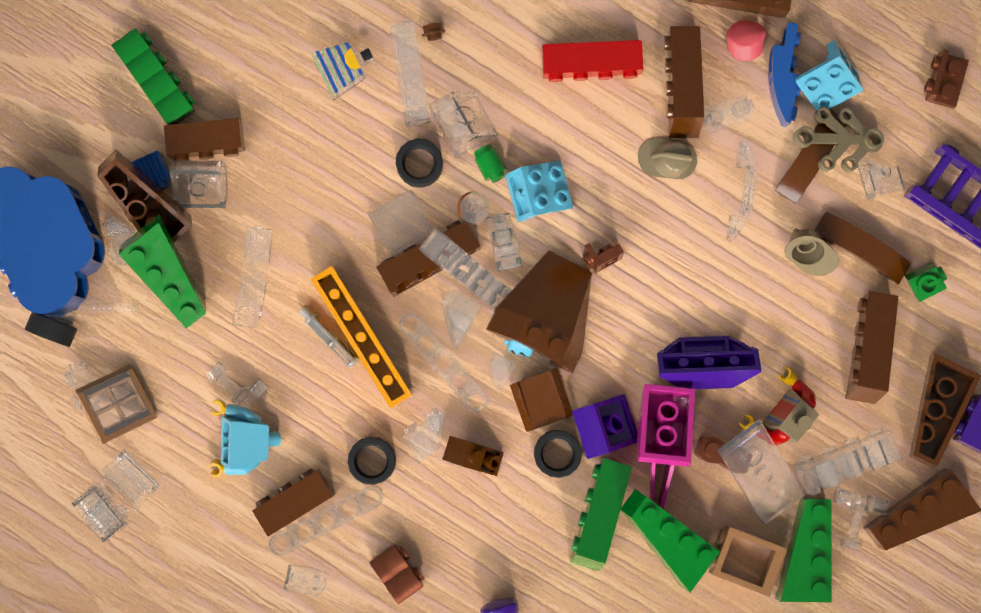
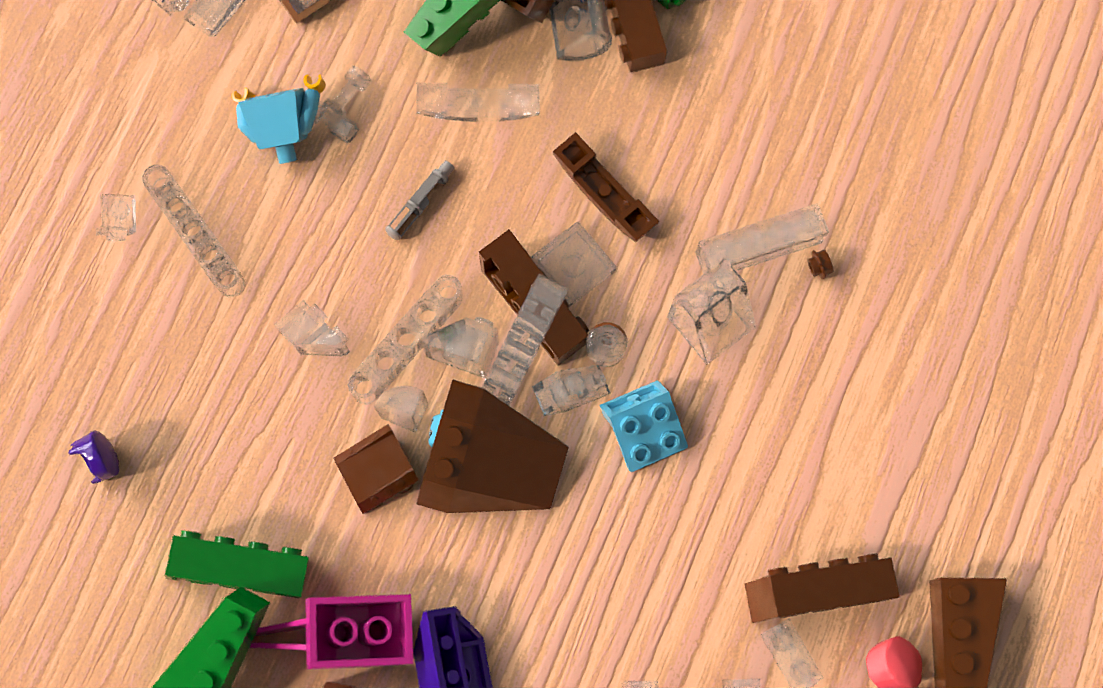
camera: 80 degrees right, 10 degrees down
reddish brown brick [252,468,335,537] -> none
torso [311,42,375,100] -> none
light orange brick [311,266,413,409] -> none
black tyre [347,437,396,485] -> none
copper brick [369,544,425,604] -> none
black tyre [395,138,443,188] -> none
reddish brown slope [442,436,504,476] -> none
green brick [474,144,507,183] -> none
black tyre [534,430,582,478] -> none
red brick [542,40,644,82] -> none
dark purple slope [572,394,637,459] -> none
copper bracket [582,243,624,274] -> none
dark tan piece [638,138,697,179] -> none
none -> reddish brown slope [553,132,659,242]

